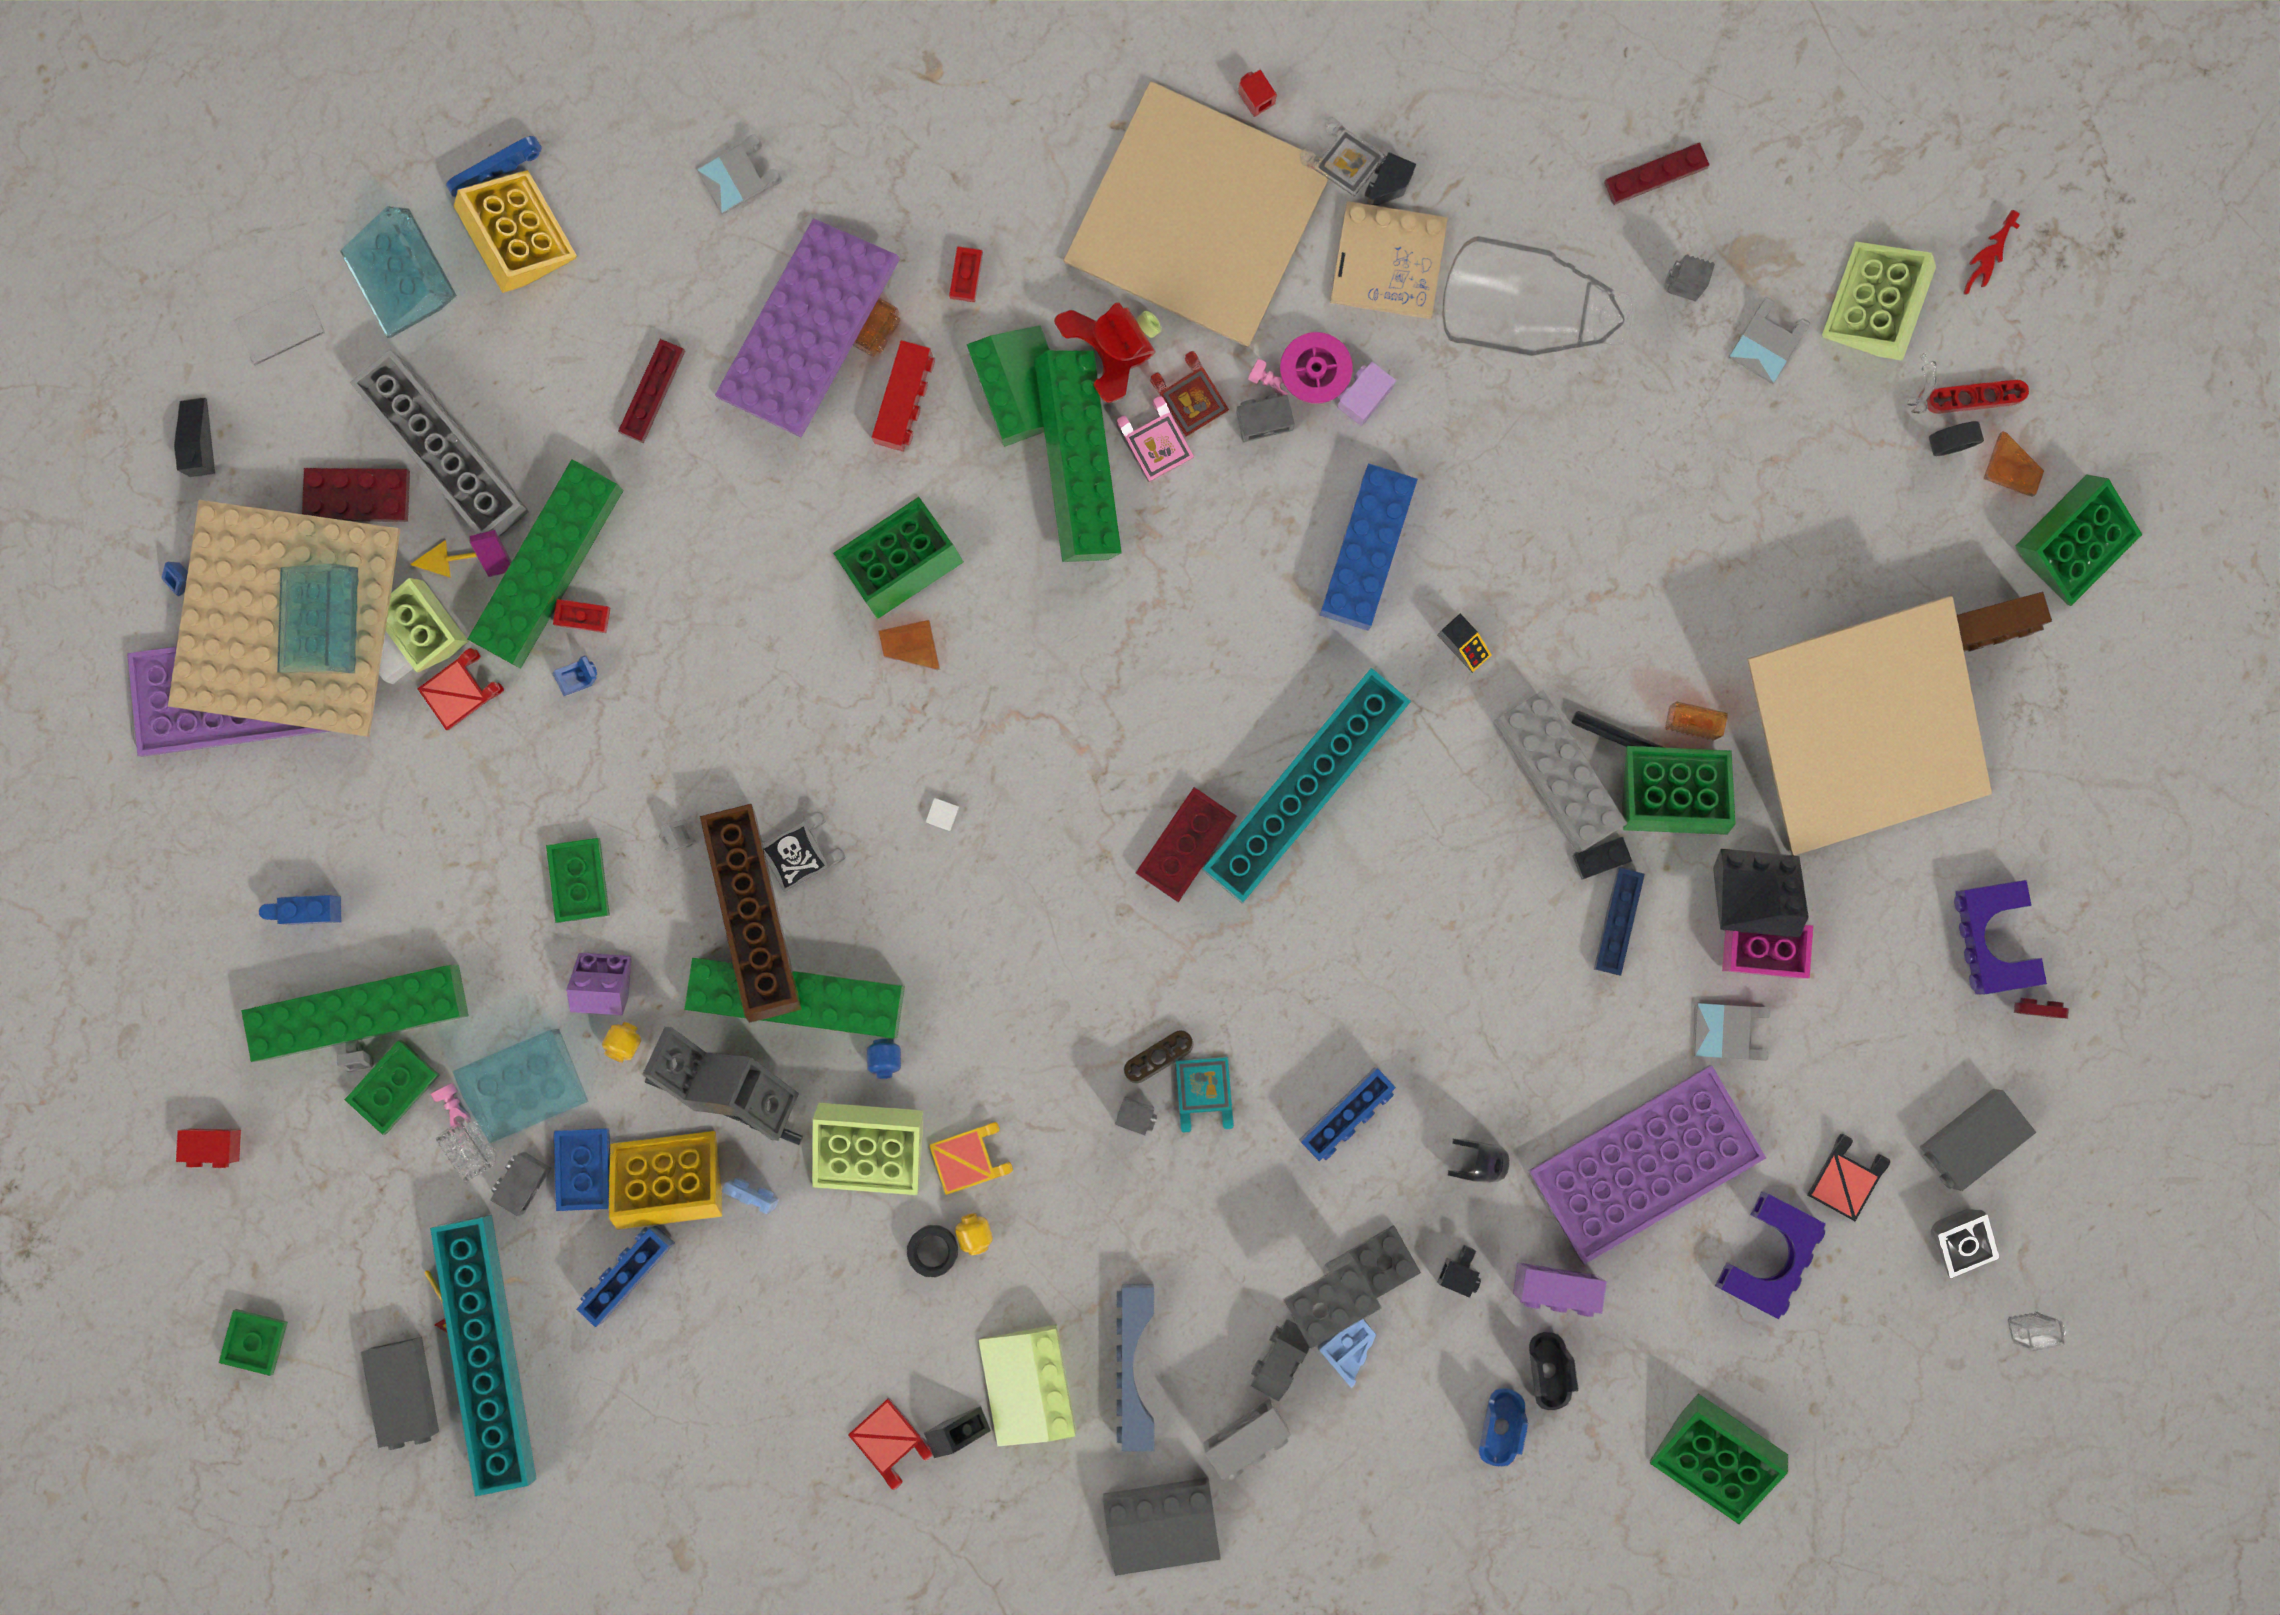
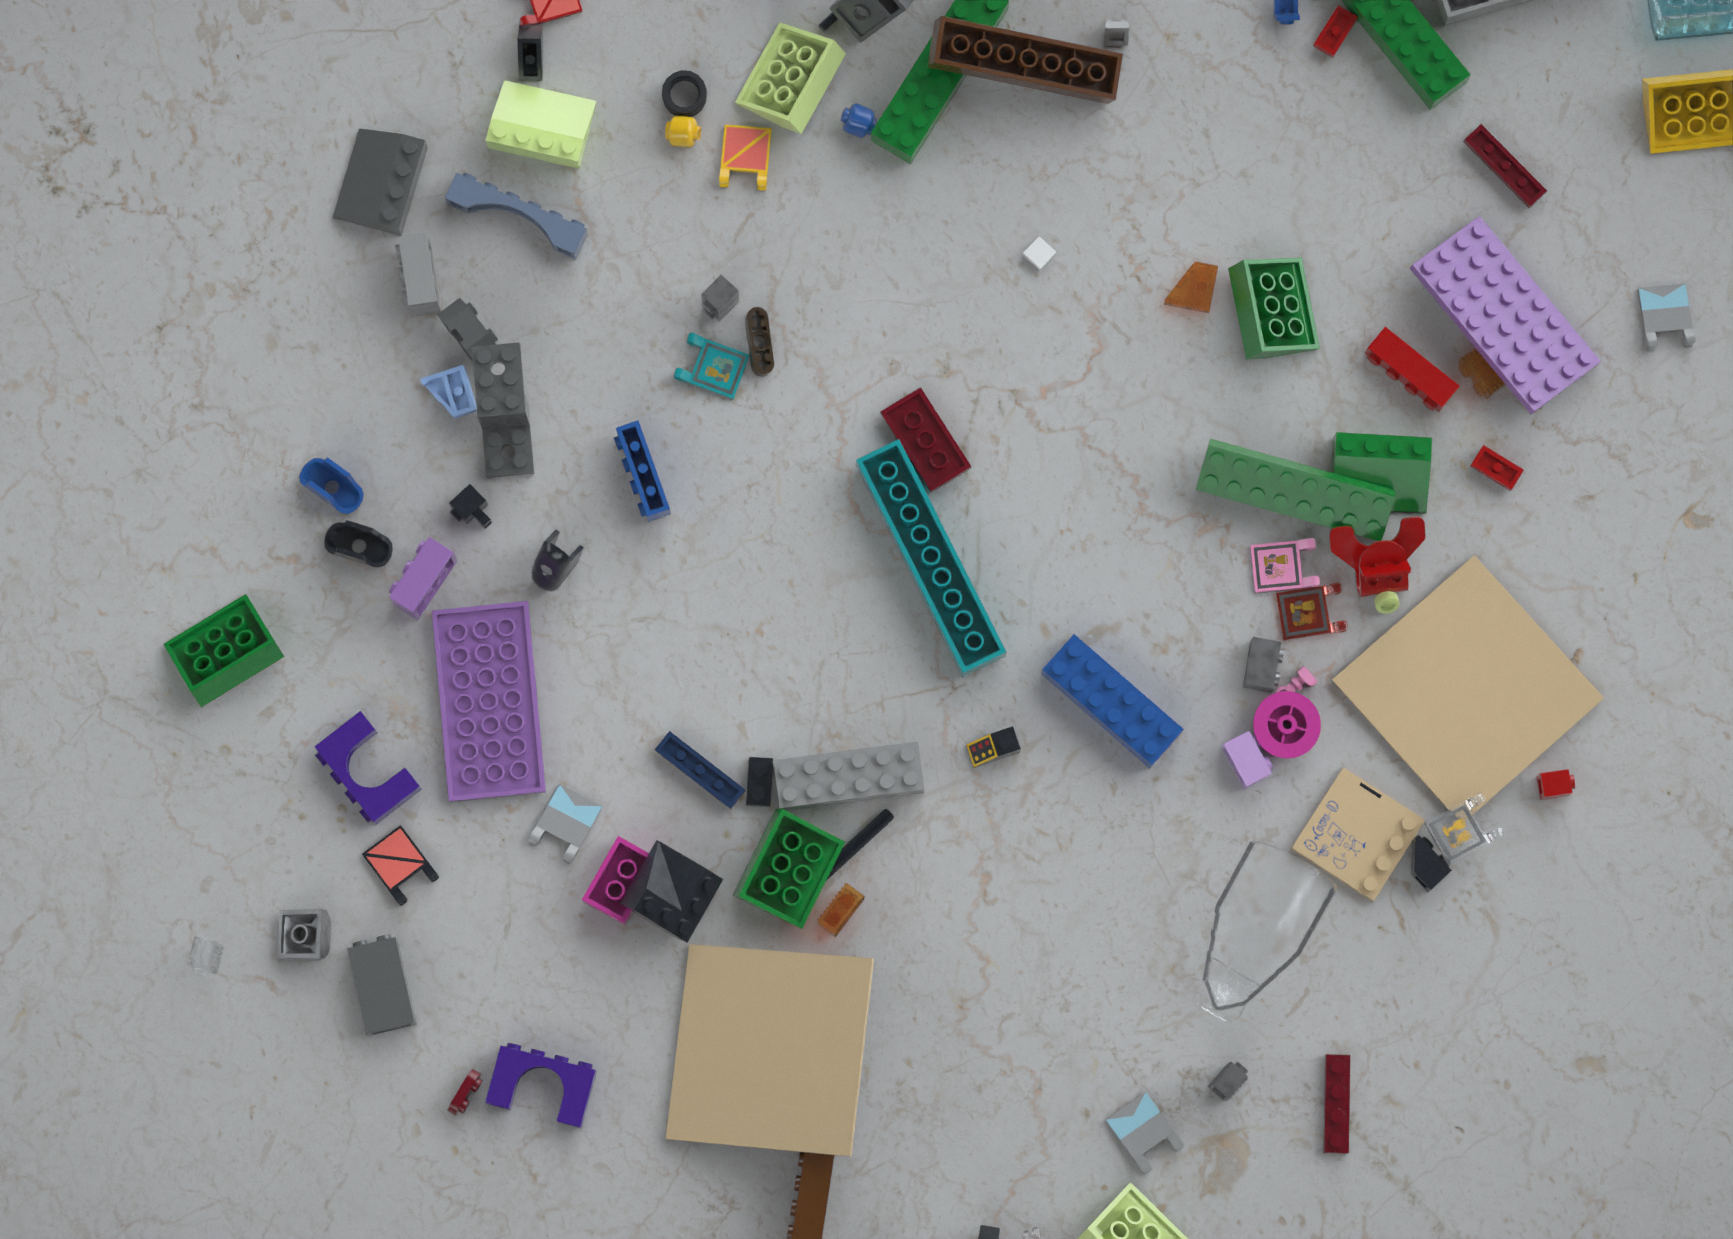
camera: 110 degrees right, 5 degrees down
flag [763,813,846,892] -> none

